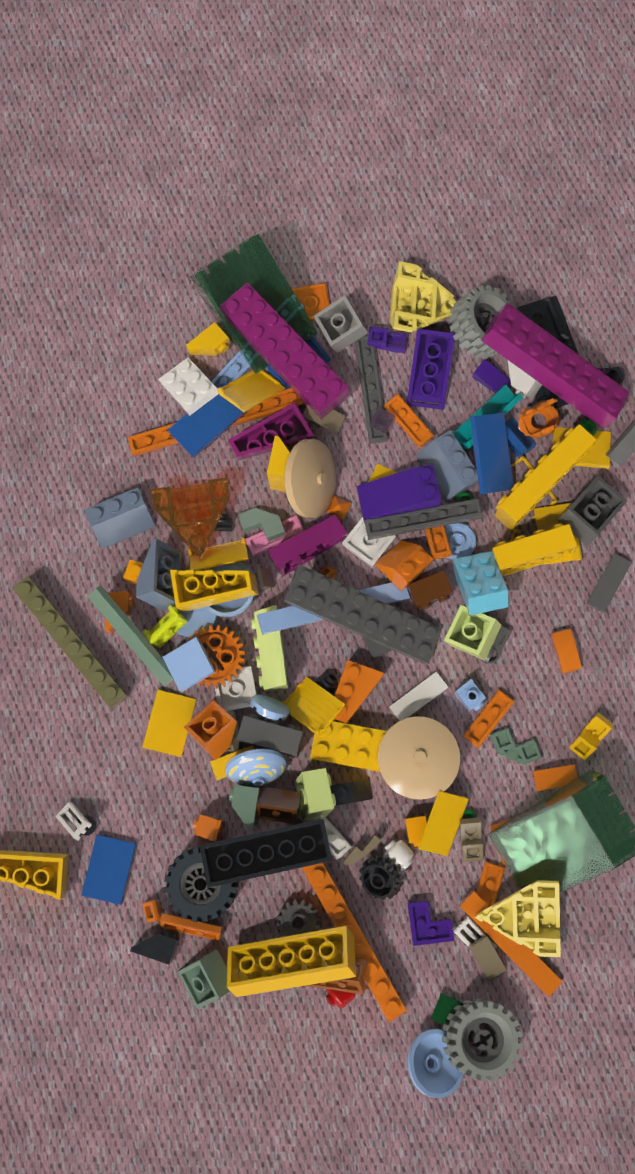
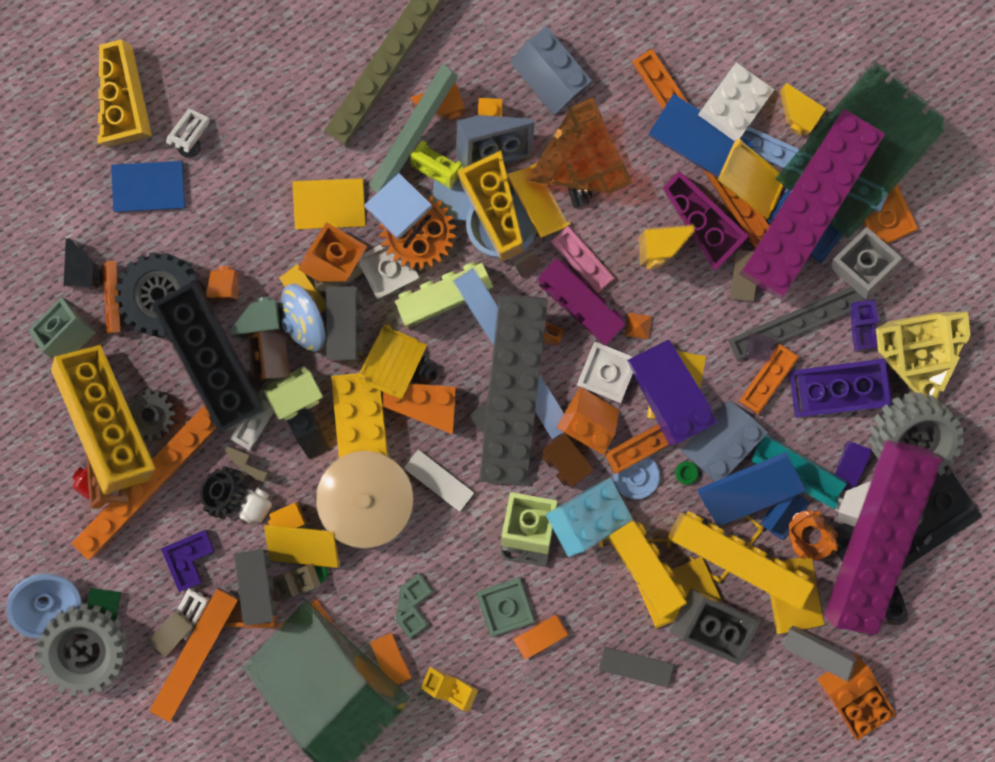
camera: 65 degrees right, 10 degrees up
orange slope [142,900,162,923] -> none
sand green tile [238,508,286,541] -> none
light blue tile [250,694,290,721] -> none
tan dish [285,439,336,518] -> none
dark grey tile [364,498,483,540] -> none
light blue brick [454,679,486,711] -> none
orange tile [463,689,515,748] -> none
light yellow wedge [475,880,561,957] -> none
green tile [579,420,597,437] -> none
none -> dark grey brick [234,549,277,626]
none -> sand green tile [476,577,535,637]

